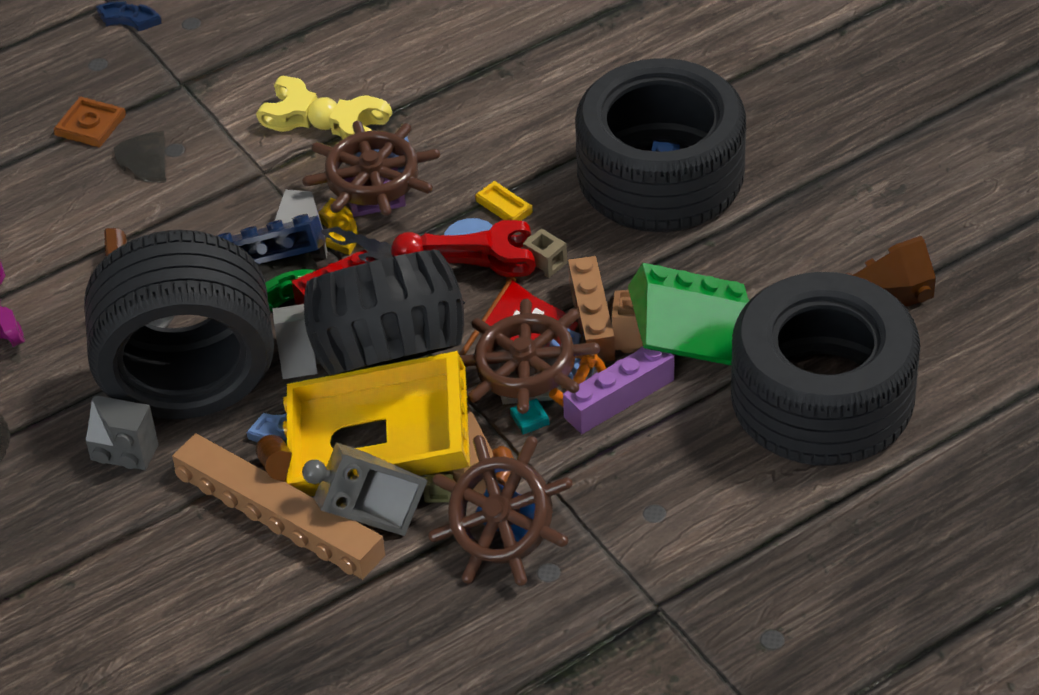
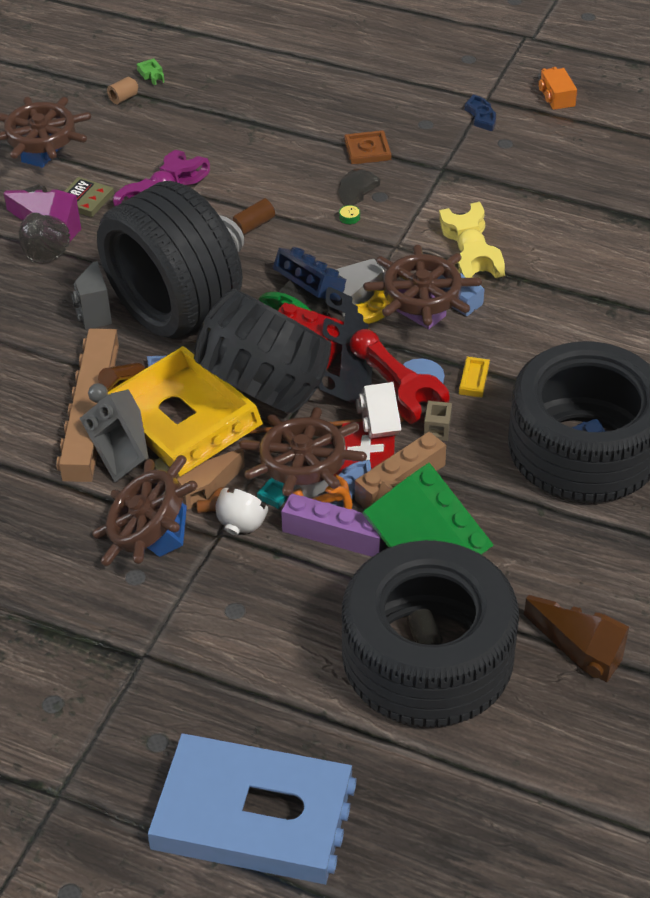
camera: 55 degrees right, 0 degrees up
none -> medium blue panel [148,733,357,885]
none -> white cylinder [216,488,268,535]
none -> tile [339,205,360,224]
none -> white brick [356,382,401,439]

